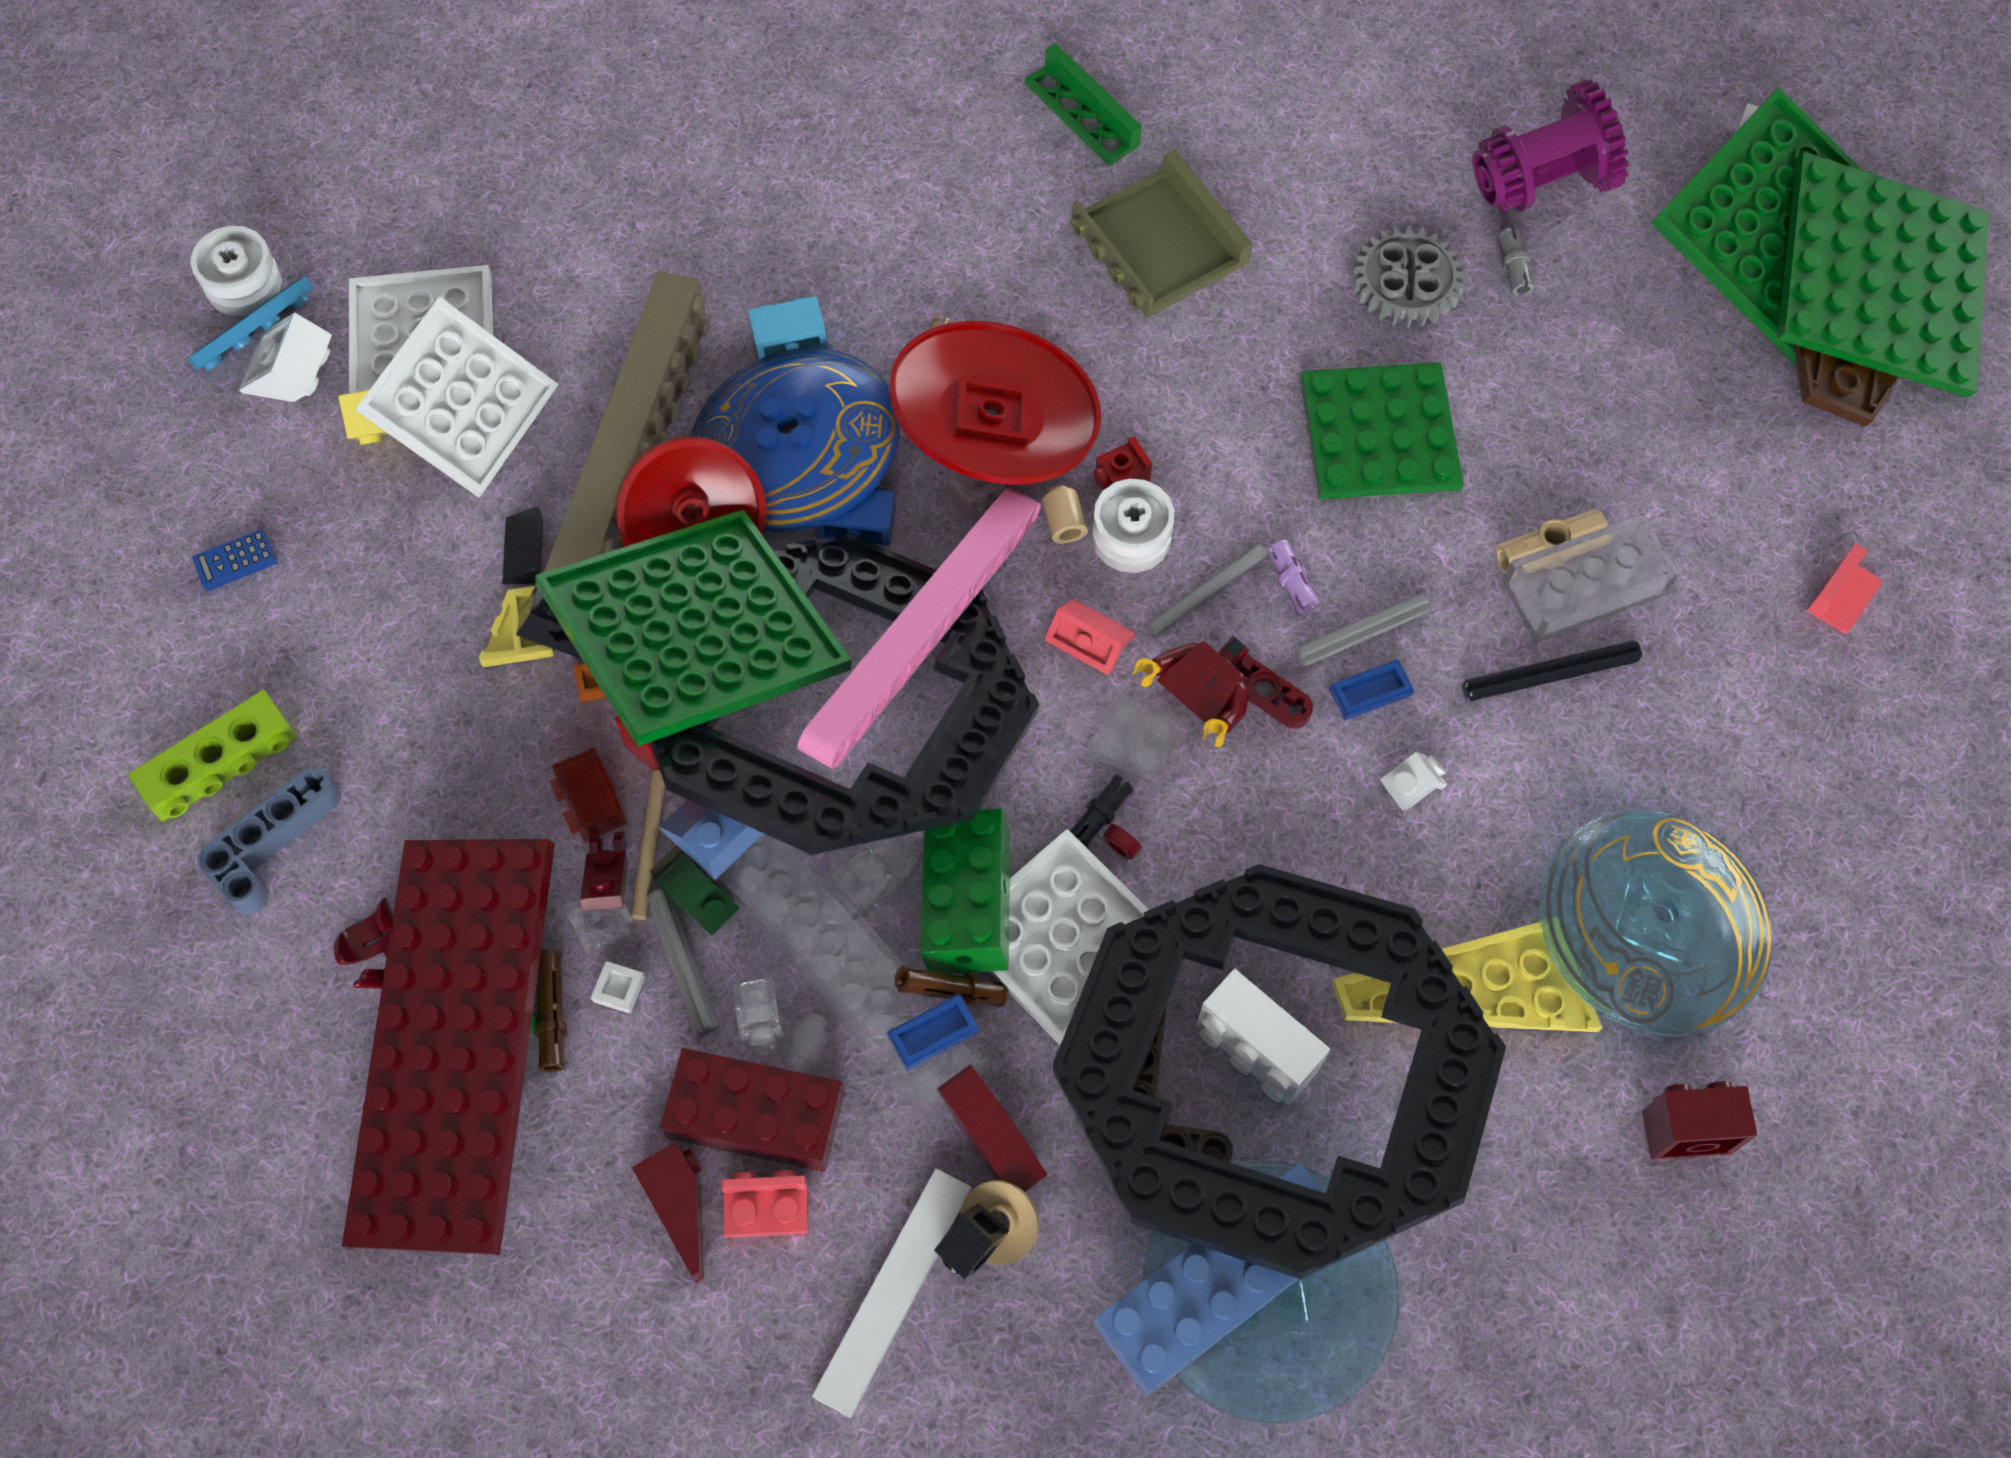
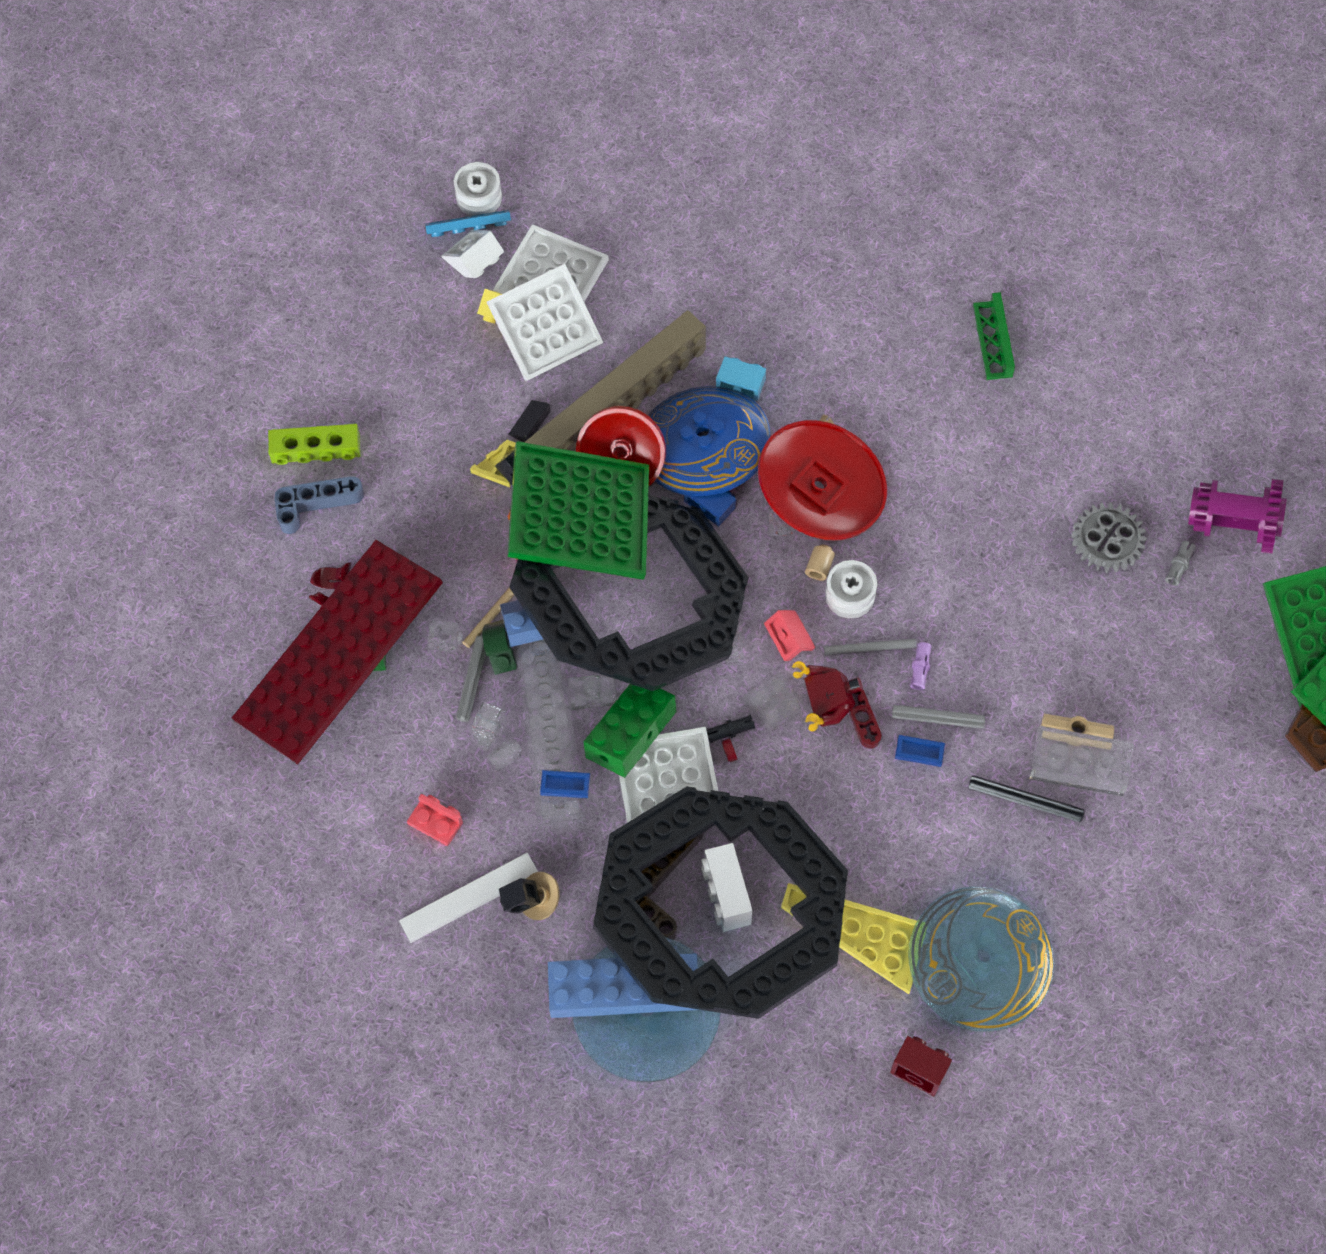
camera: 35 degrees right, 0 degrees up
blue tile [192,529,277,592] -> none
reddish brown pin [534,949,567,1072] -> none
clear red brick [549,748,628,842] -> none
dark red hinge [580,831,628,911] -> none
white plate [591,961,645,1014] -> none
dark red slope [632,1142,704,1283] -> none
dark red brick [660,1048,845,1172] -> none
bright pink beam [797,487,1041,770] -> none
reddish brown pin [895,966,1009,1008] -> none
dark red slope [937,1065,1047,1192] -> none
olive panel [1070,149,1253,318] -> none
red brick [1093,436,1152,490] -> none
green plate [1300,362,1464,499] -> none
white bracket [1380,752,1447,811] -> none
coral panel [1807,543,1882,634] -> none

